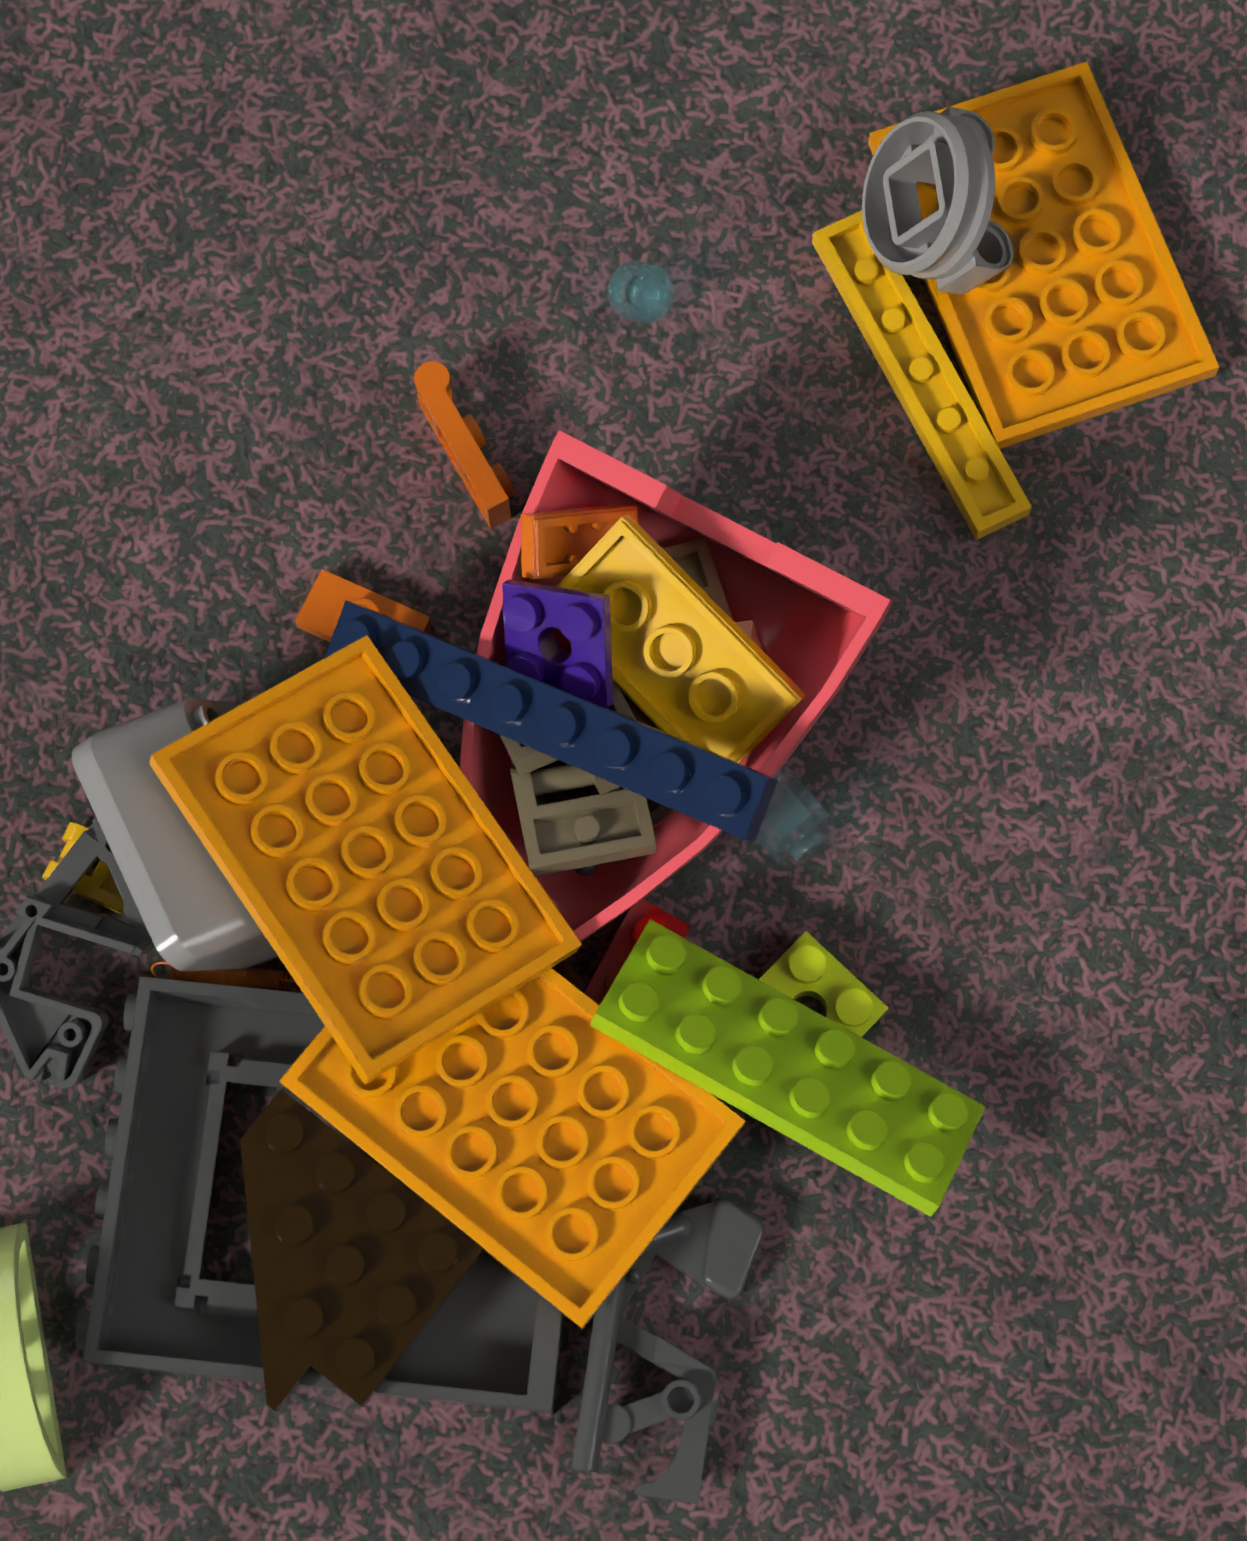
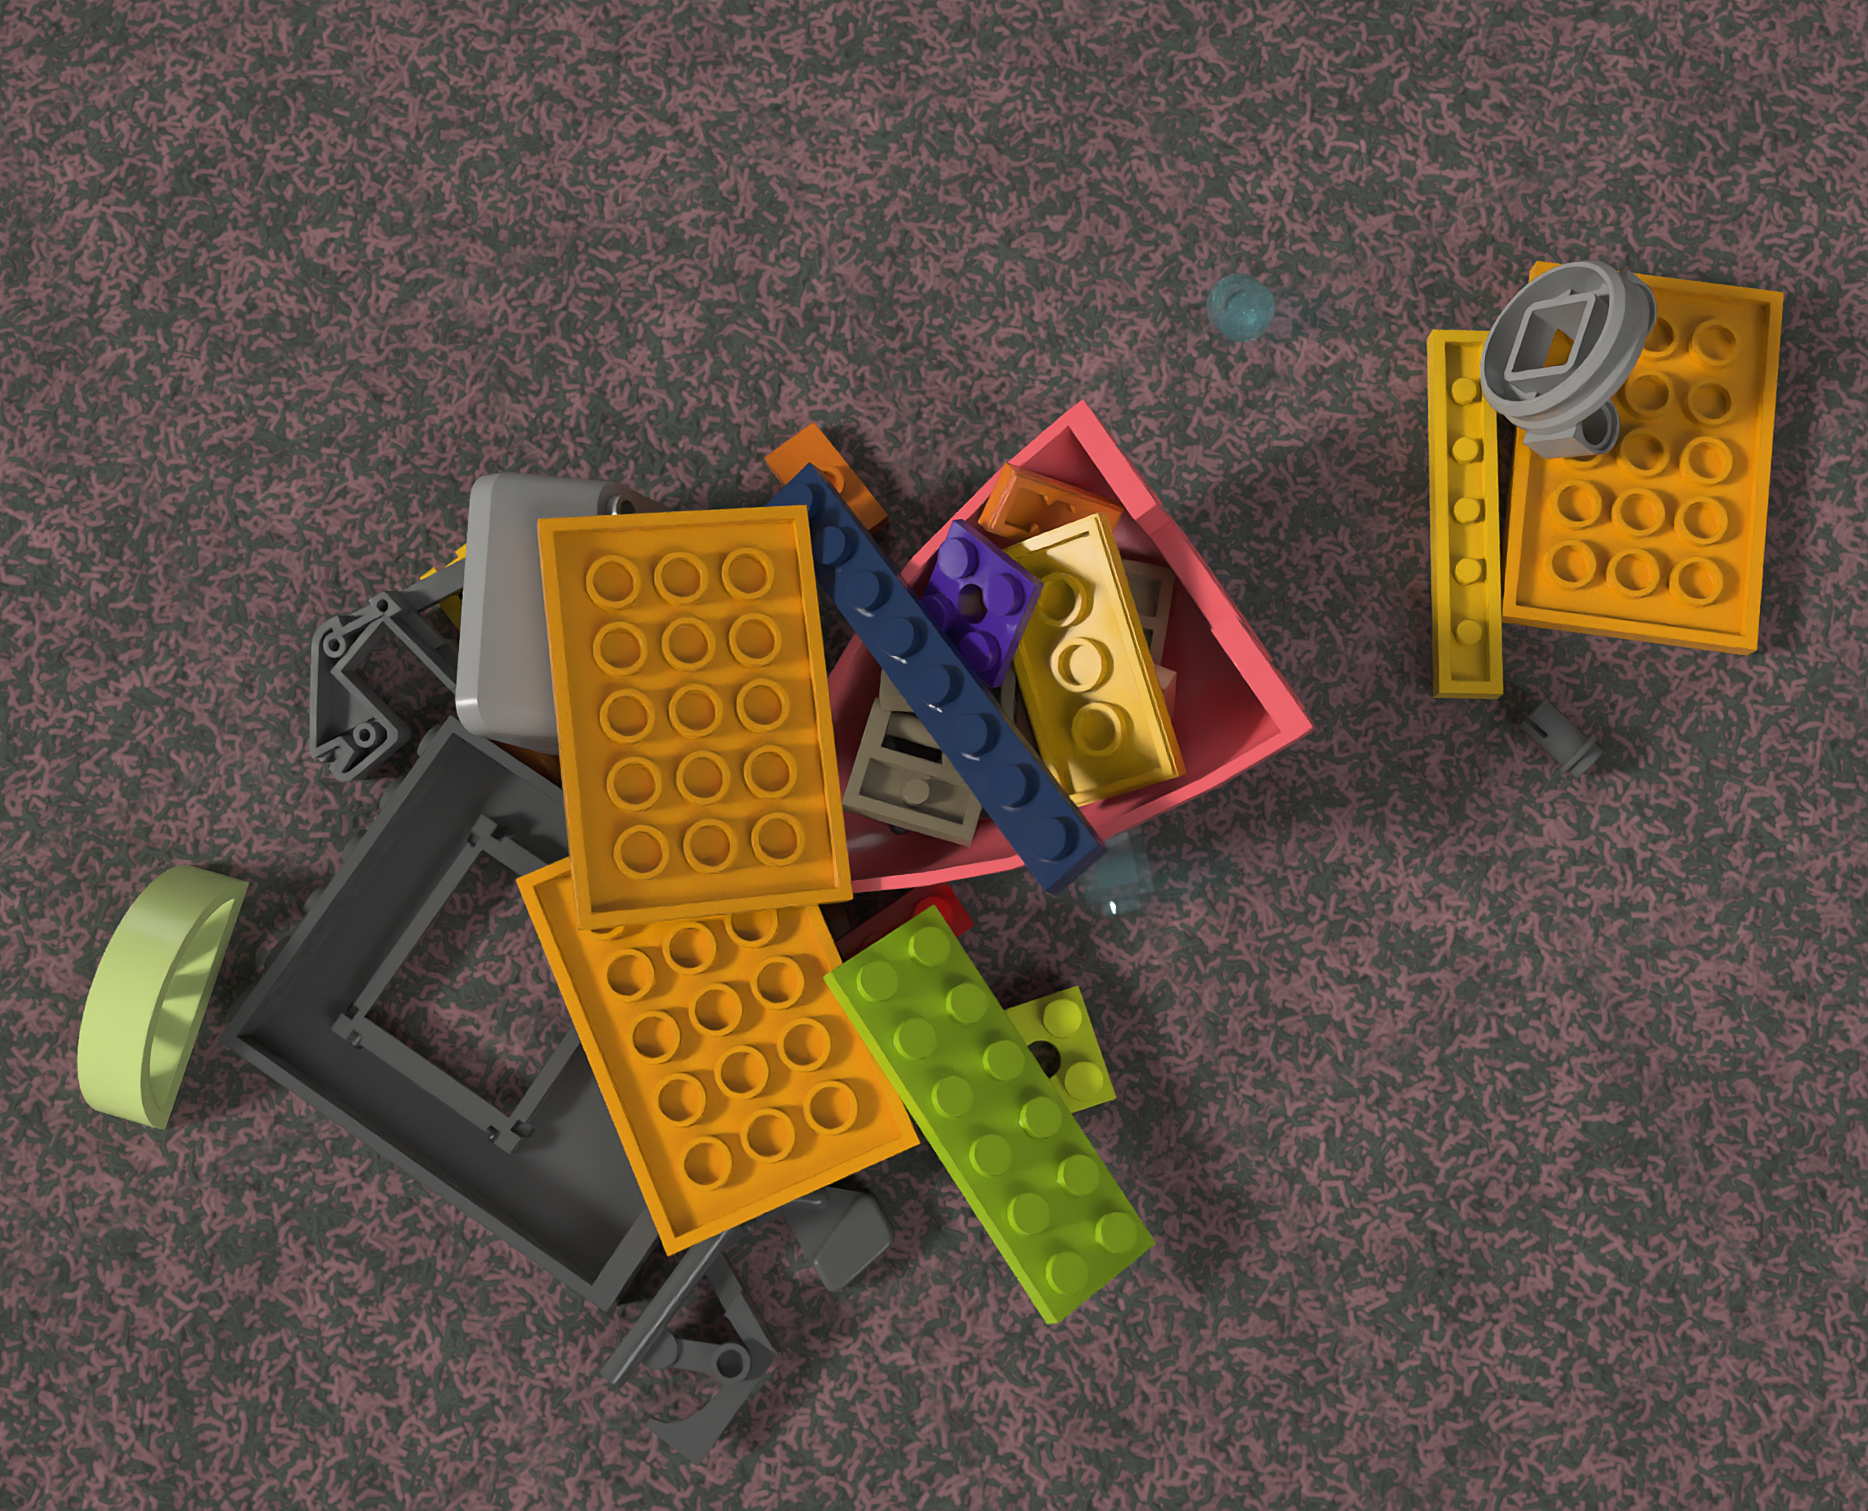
camera: 30 degrees right, 5 degrees up
dark brown wing [240,1089,485,1412] -> none
orange plate [414,361,515,529] -> none
none -> dark grey pin [1517,698,1604,779]

